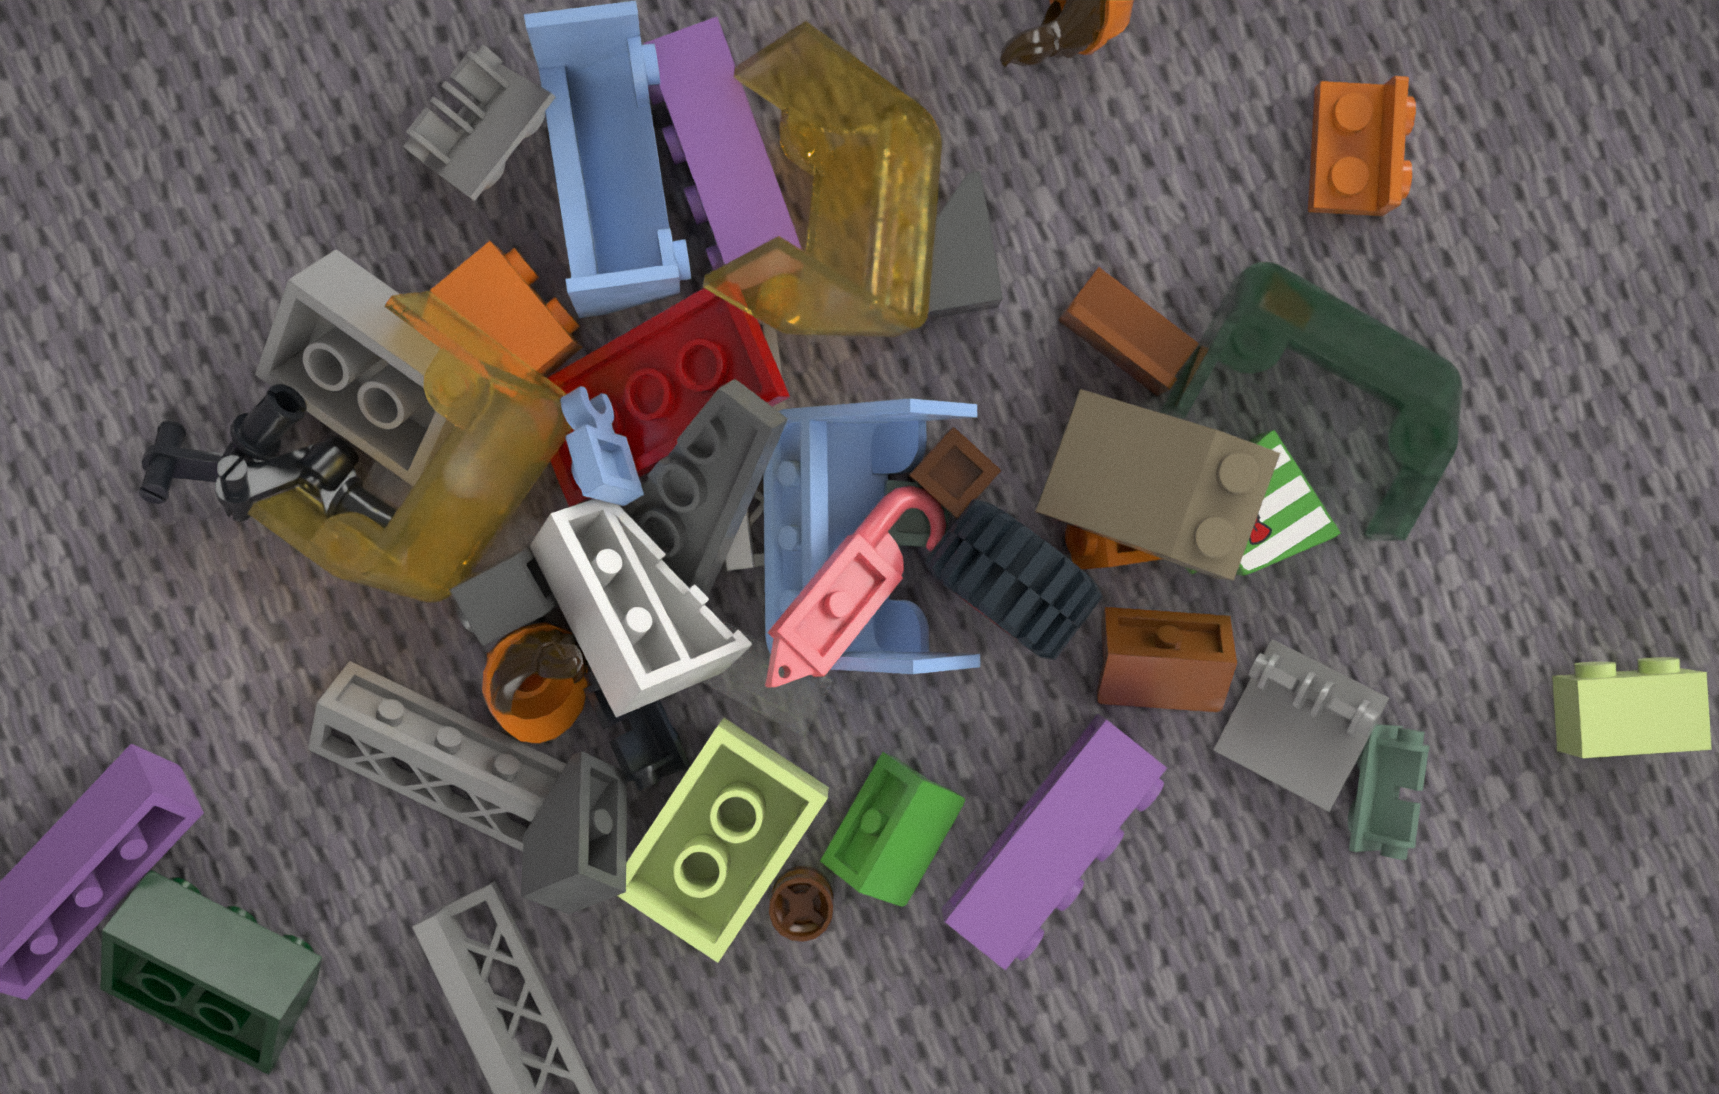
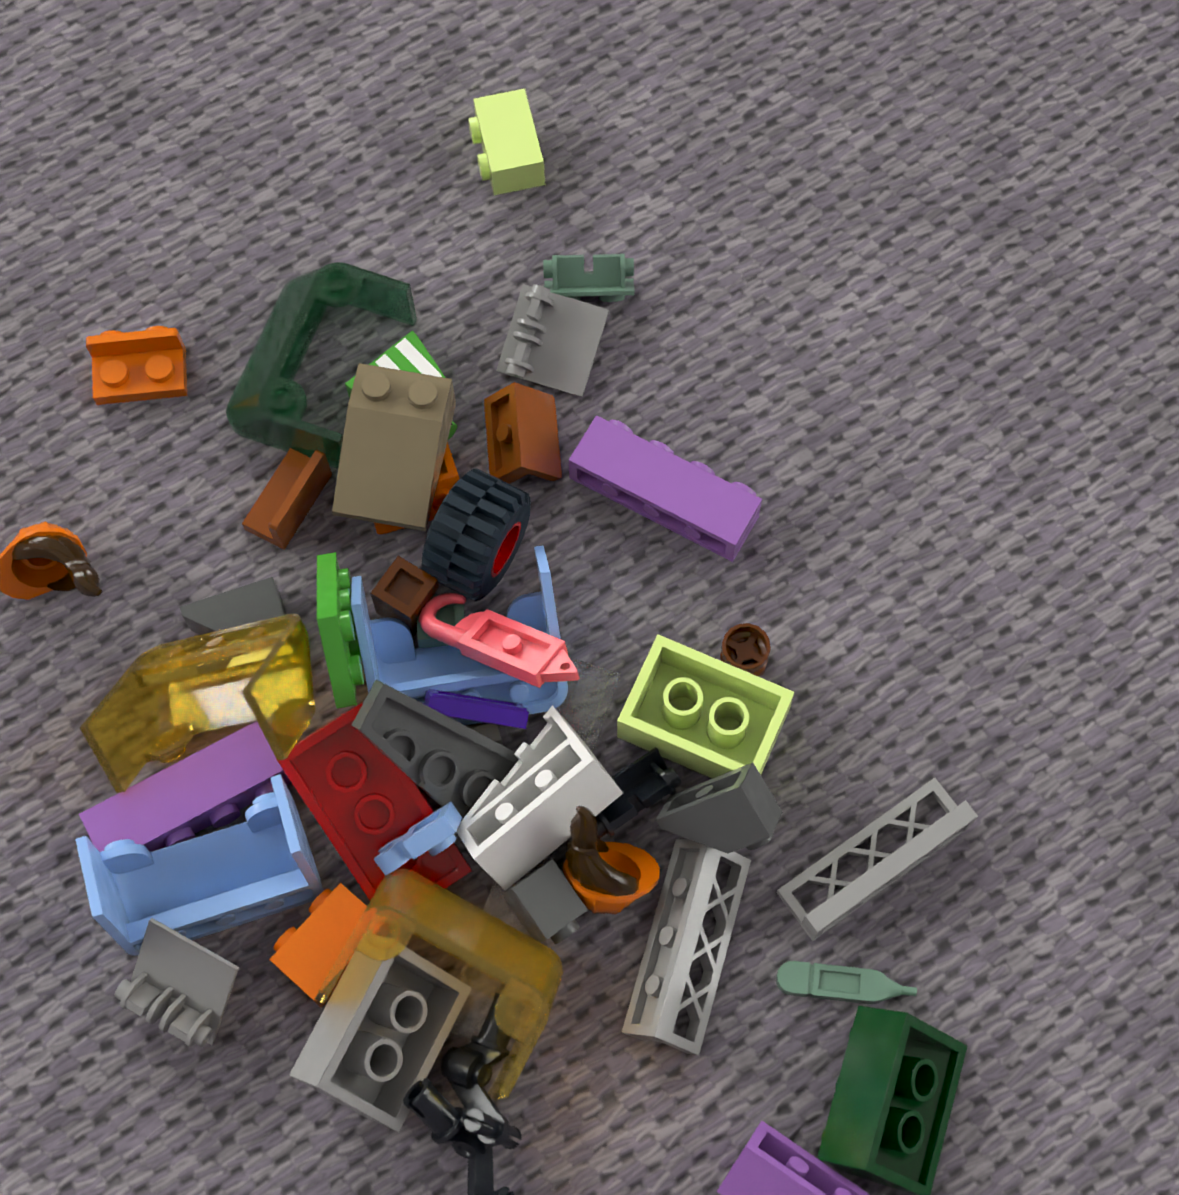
camera: 100 degrees left, 20 degrees down
bright green panel [820,752,965,907] -> none
none -> bright green plate [317,552,364,709]
none -> dark purple tile [424,689,529,729]
none -> sand green piece [776,961,917,1004]

